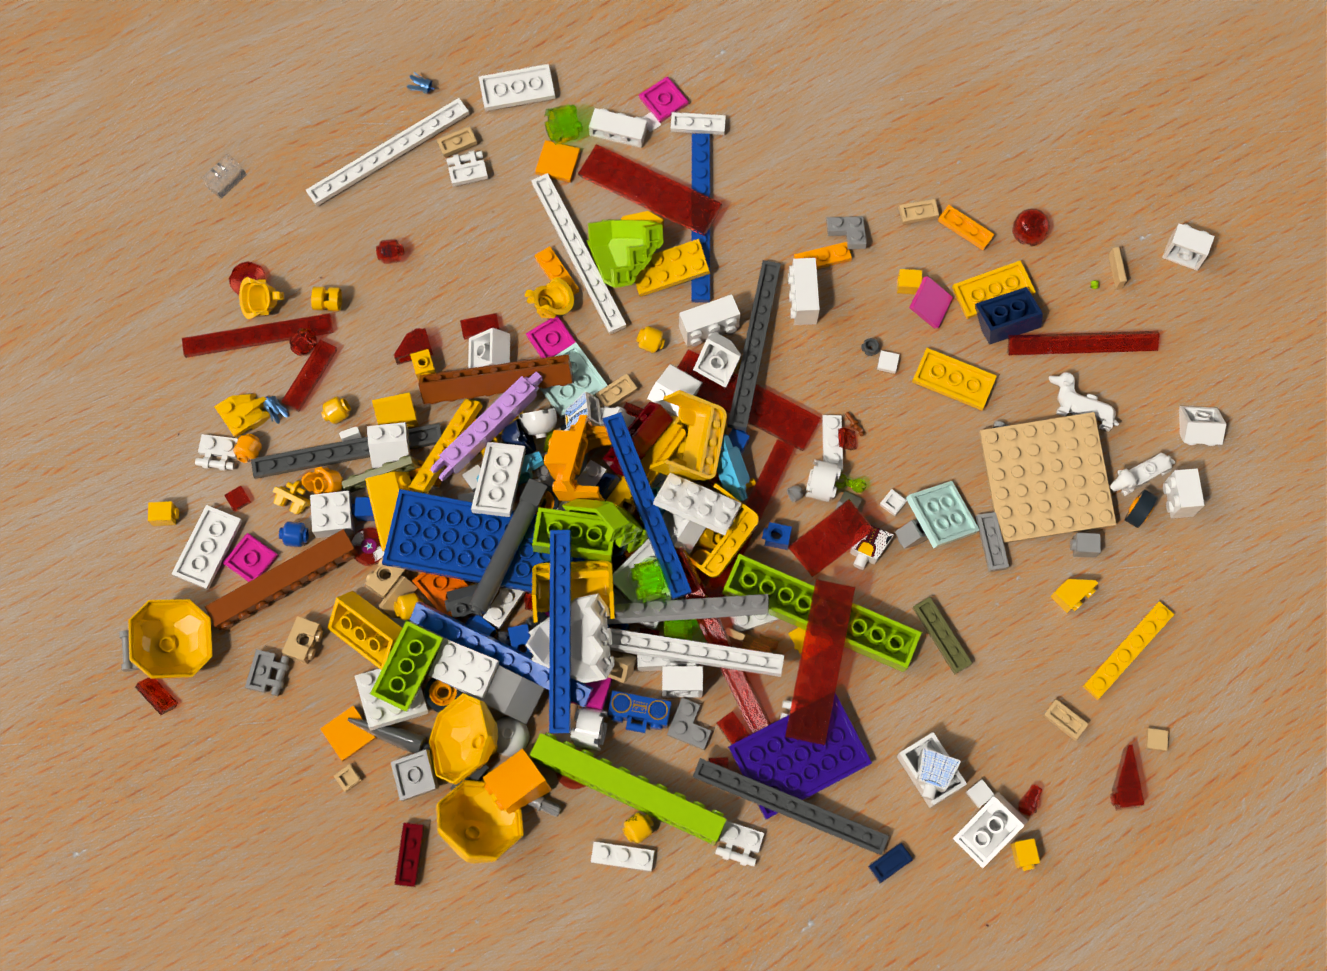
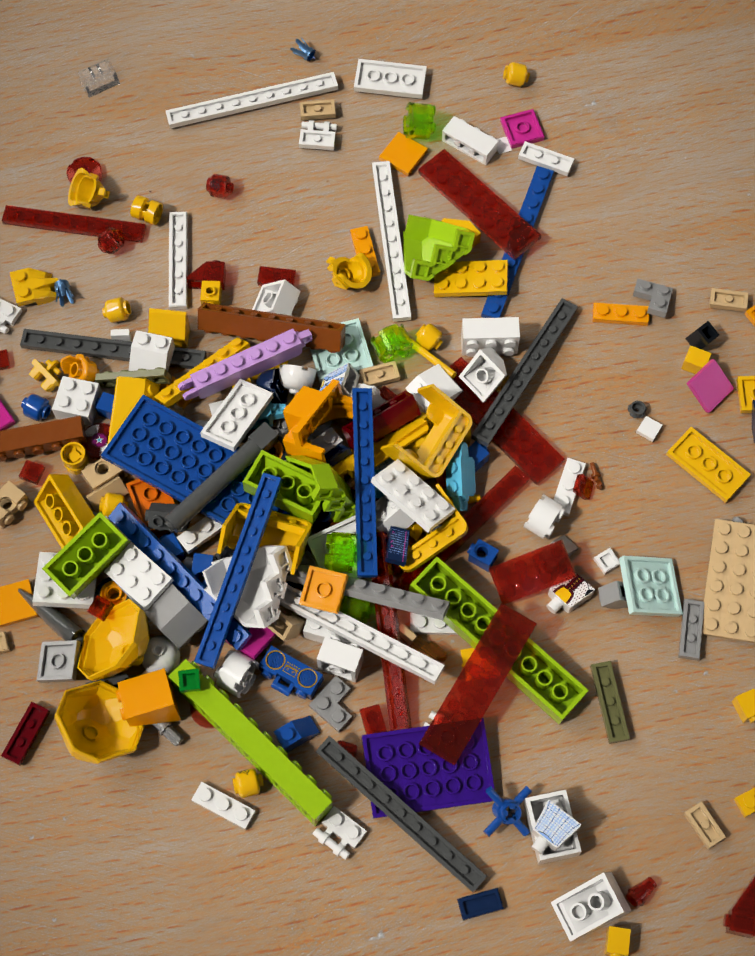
camera: 20 degrees right, 5 degrees down
light orange head [233,434,262,463] -> none
clear red plate [281,339,337,412] -> none
dark pink tile [526,315,576,358] -> none
light grey hinge [787,485,803,502] -> none
white brick [788,258,820,325] -> none
clear neon green arm [836,473,867,493] -> none
white tile [966,779,994,808] -> none
none -> clear red plate [19,460,45,485]
none -> yellow wheel [60,442,90,475]
none -> clear red tile [87,595,114,622]
none -> white tile [169,212,188,310]
none -> green plate [178,669,201,693]
none -> blue slope [274,716,320,753]
none -> light orange tile [299,565,349,614]
none -> clear neon green brick [370,324,413,363]
none -> dark blue tile [385,526,410,567]
none -> yellow bar [399,332,457,379]
none -> blue bar [483,786,532,837]
none -> yellow head [503,62,530,87]
none -> black brick [685,321,719,349]

